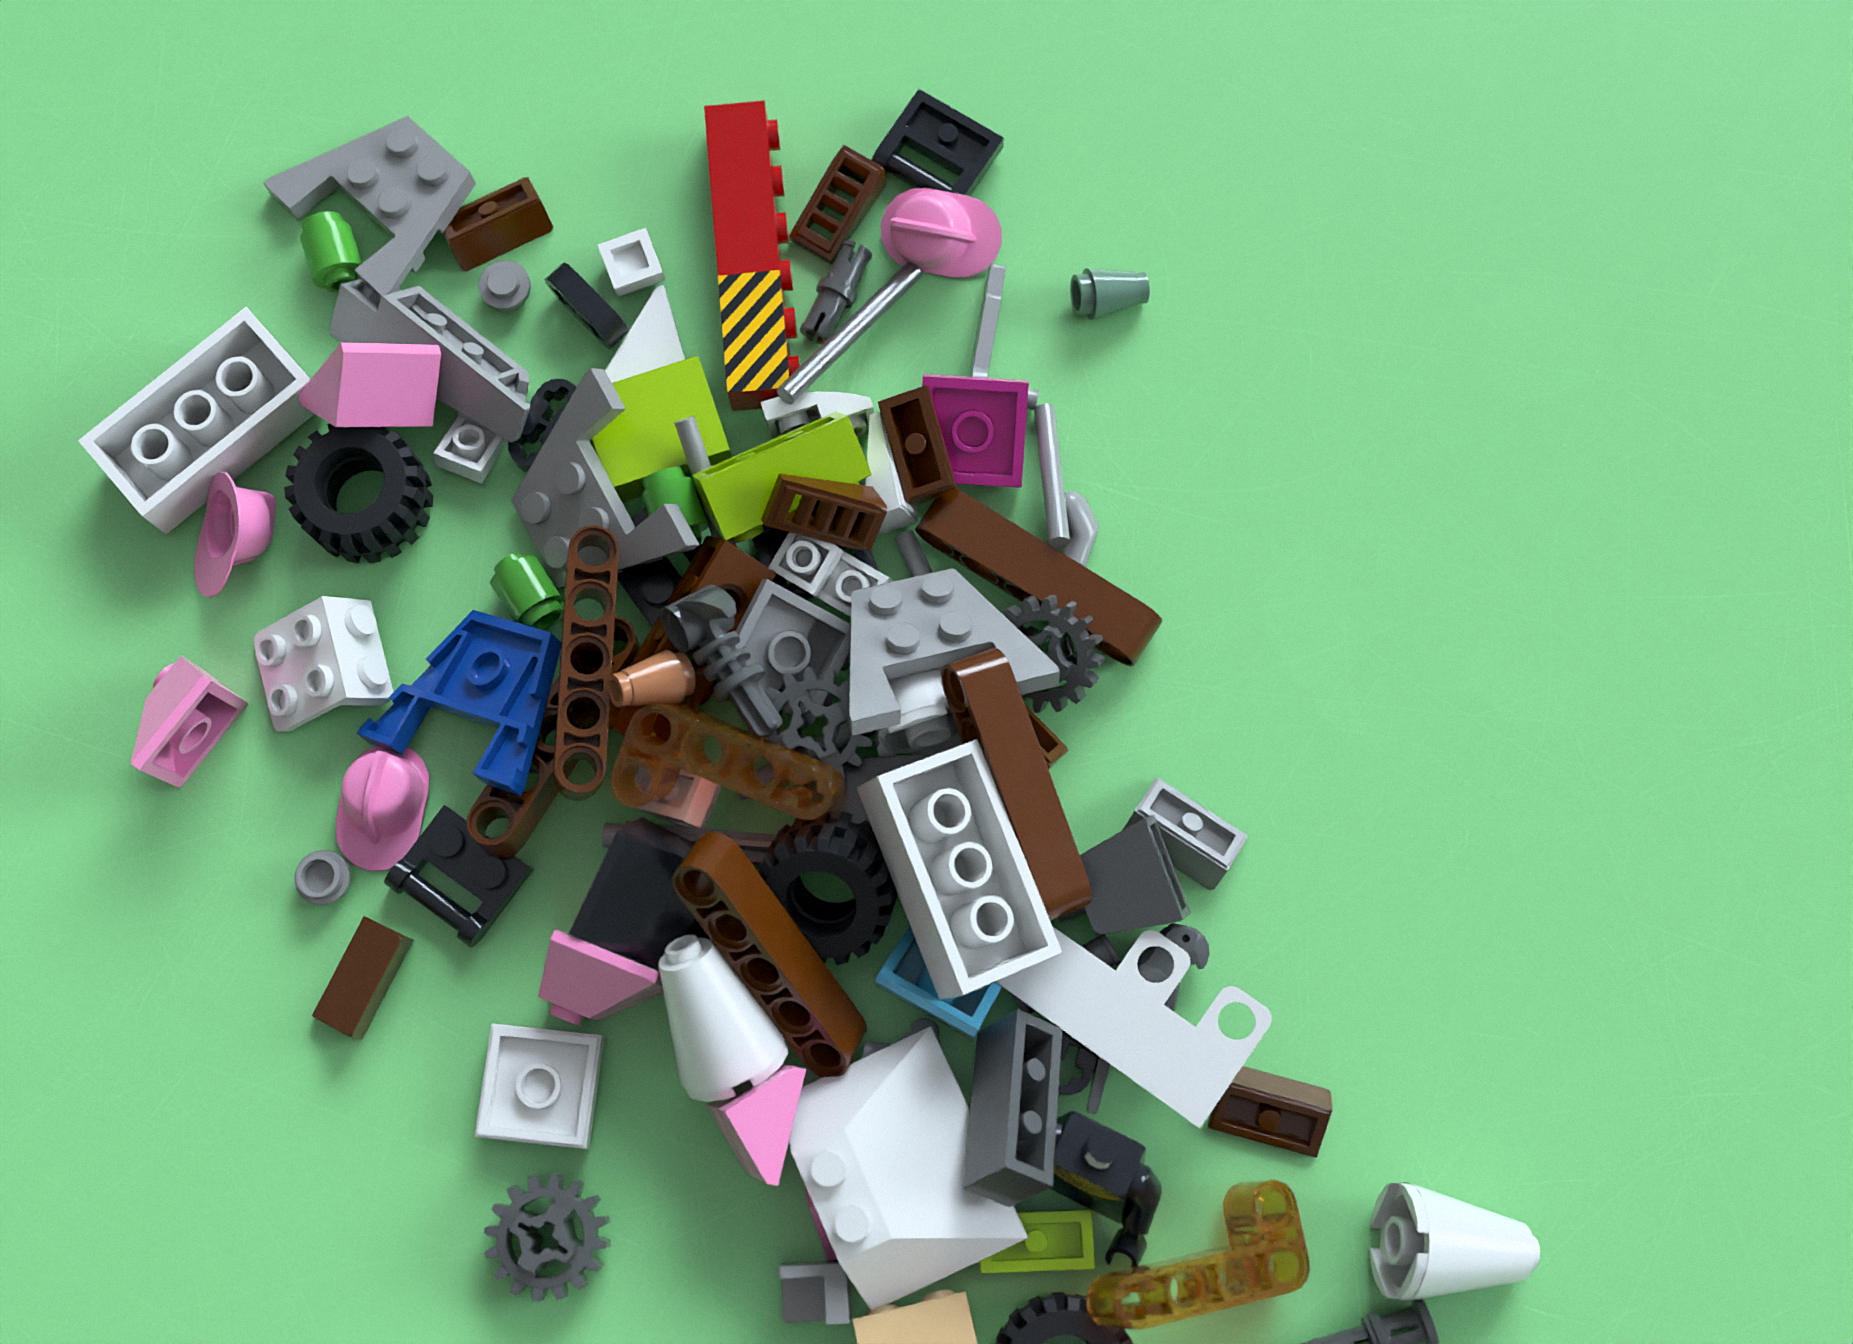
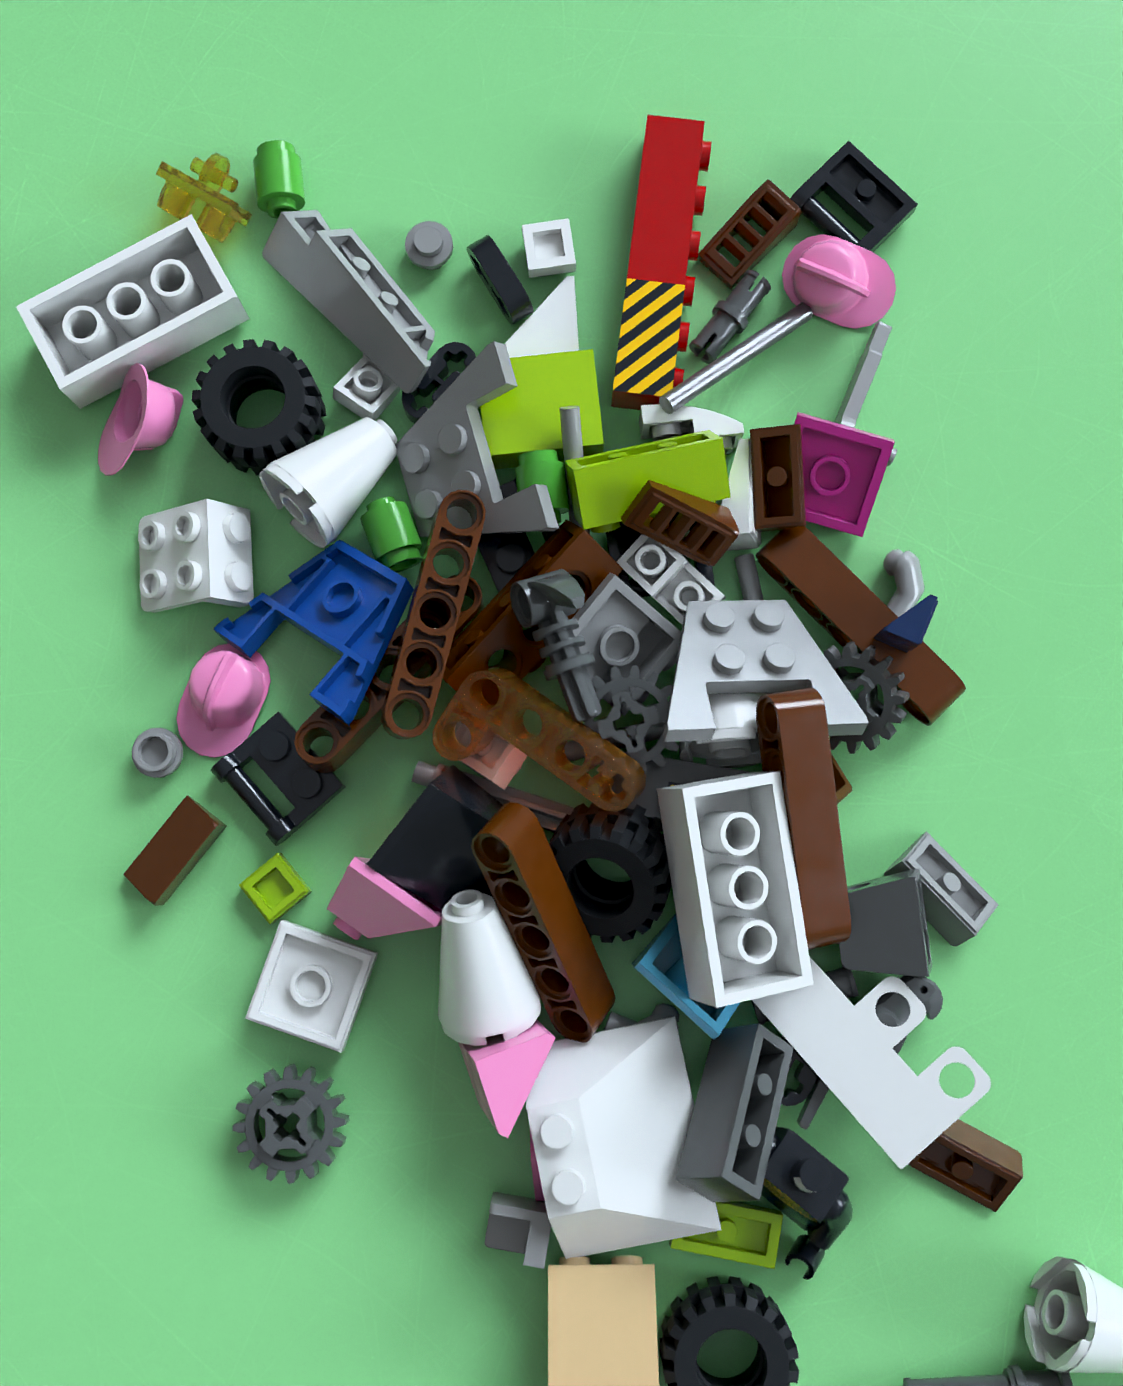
camera: 15 degrees right, 5 degrees up
bright pink slope [130,656,249,788] -> none
light grey wing [263,116,476,299] -> none
bright pink slope [298,342,441,427] -> none
reddish brown slope [443,177,553,271] -> none
nougat cone [607,650,695,707] -> none
light grey bar [1034,404,1070,548] -> none
sand green cone [1070,268,1150,320] -> none
clear orange beam [1086,1180,1310,1330] -> none
none -> clear yellow hips [156,153,252,243]
none -> lime tile [239,853,312,924]
none -> white cone [259,417,398,548]
none -> dark blue slope [873,594,939,653]

